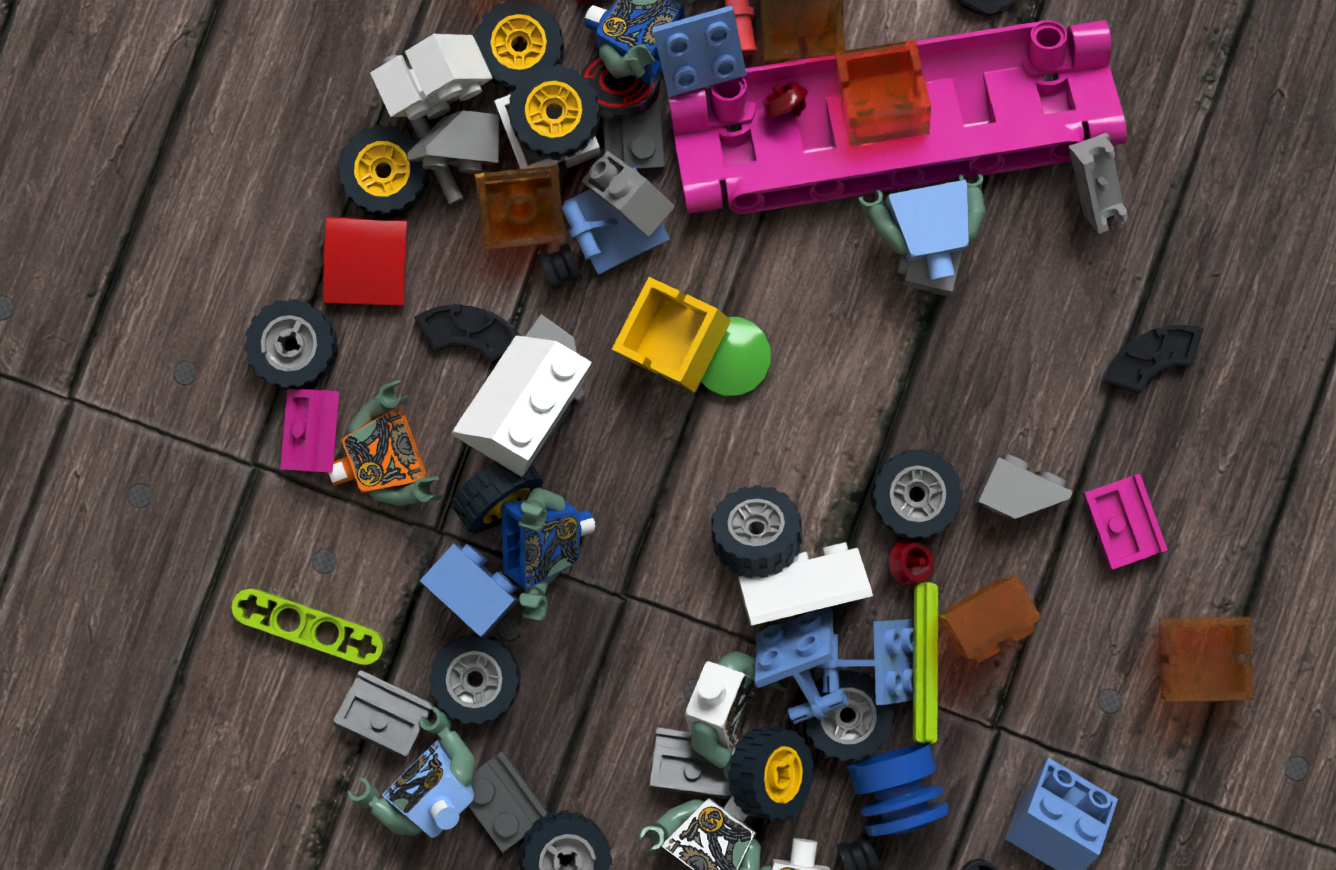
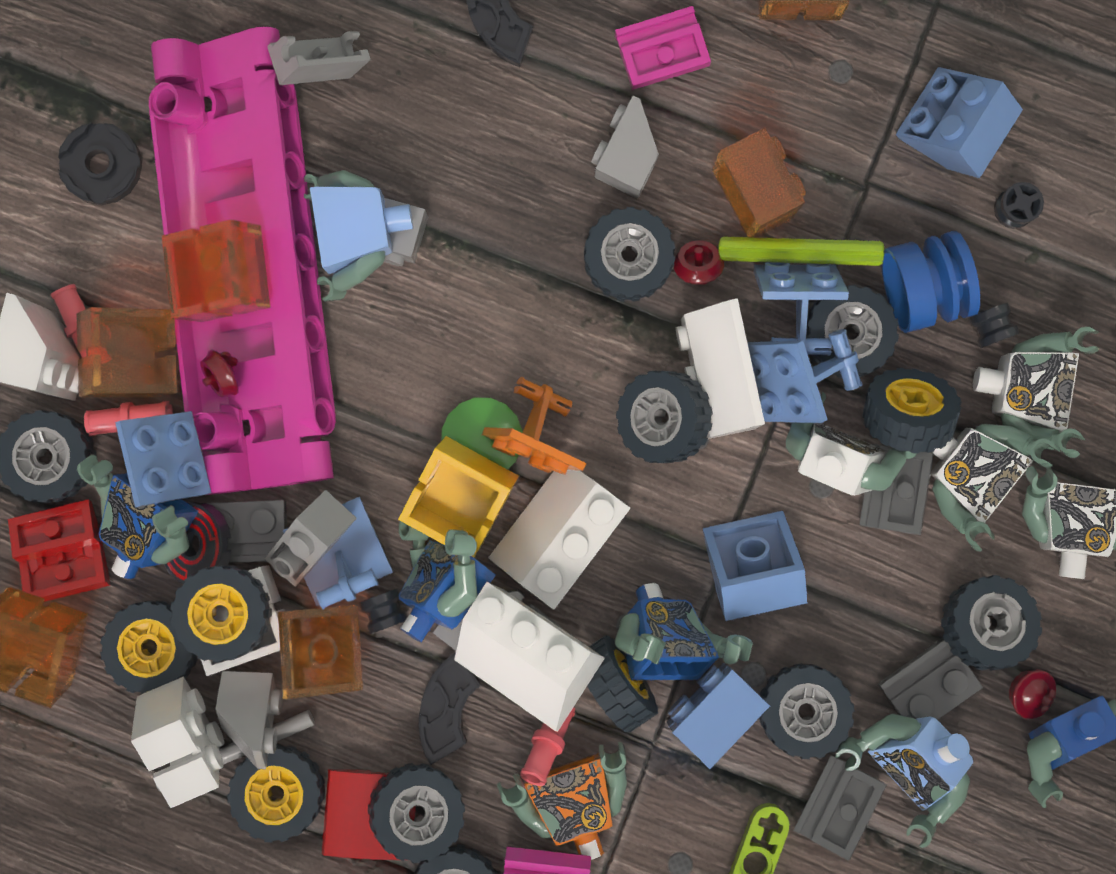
camera: 90 degrees left, 0 degrees up
none -> black wheel [368,763,465,863]
none -> torso [398,521,496,643]
none -> orange plate [482,377,586,475]
none -> white slope [488,470,630,610]
none -> coral pin [520,707,575,786]
none -> medium blue slope [703,511,807,621]

